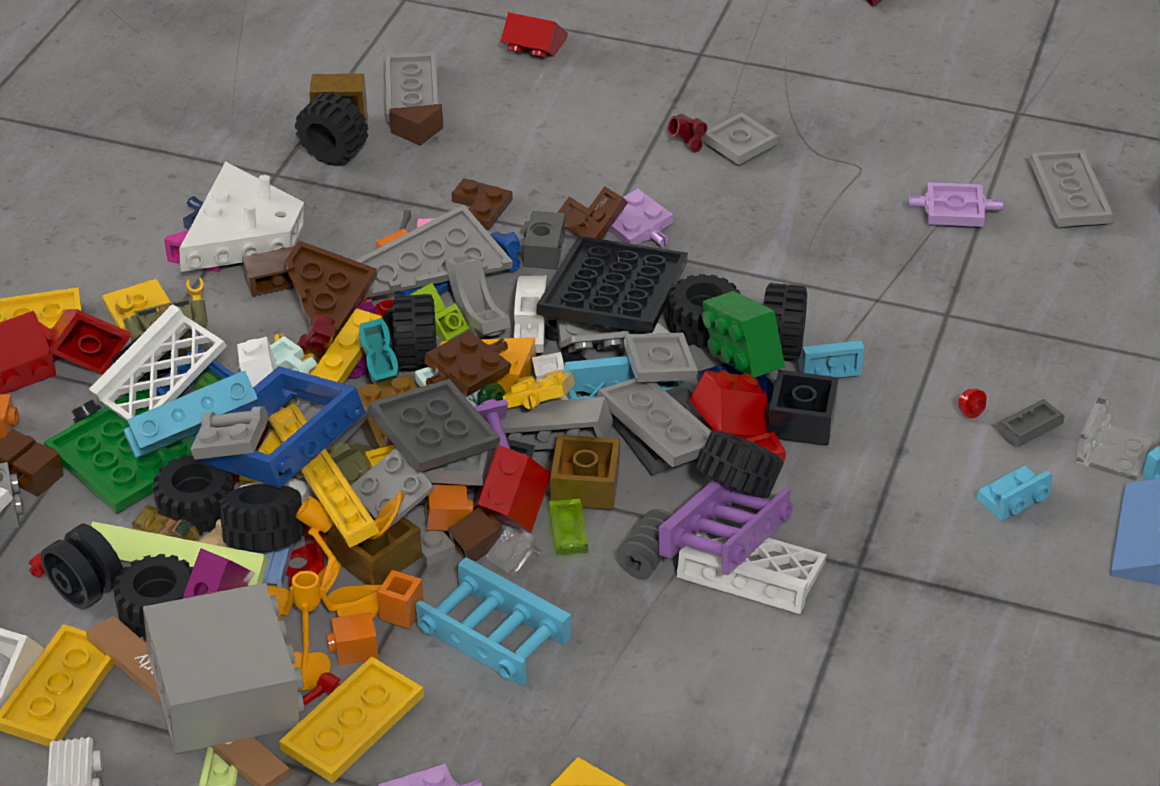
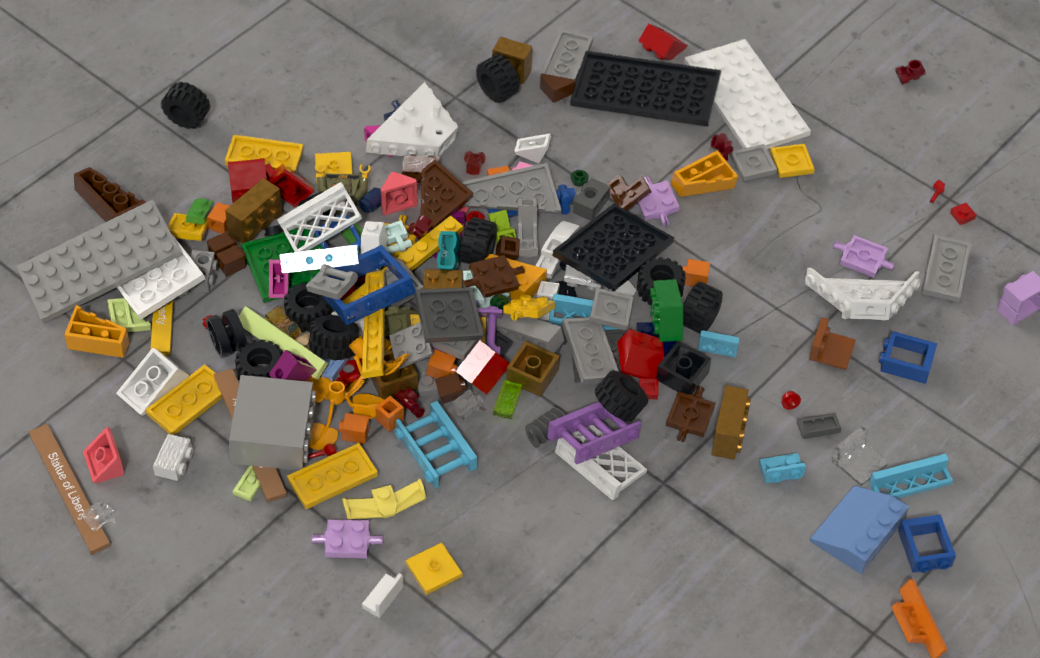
camera: 20 degrees right, 10 degrees up
reddish brown plate [452,178,513,230] -> none
none -> pearl gold brick [225,178,282,243]
none -> dark pink slope [269,259,290,298]
none -> light yellow plate [342,478,426,519]
none -> dark blue brick [359,187,382,213]
none -> coral slope [381,171,417,216]
none -> dark red plate [395,387,425,418]
none -> clear red plate [464,151,486,175]
none -> reddish brown brick [495,236,520,261]
none -> white slope [514,133,551,164]
none -> black plate [570,51,721,126]
none -> dark green plate [571,170,589,187]
none -> reddish brown plate [666,386,716,442]
none -> light orange wedge [670,150,739,197]
none -> orange brick [683,259,710,286]
none -> white plate [684,39,811,149]
none -> pearl gold brick [711,385,751,460]
none -> yellow plate [770,144,815,178]
none -> white piece [805,268,921,321]
none -> dark orange bracket [809,317,856,370]
none -> blue window [879,331,937,384]
none -> red hand [930,180,945,203]
none -> red plate [950,203,977,225]

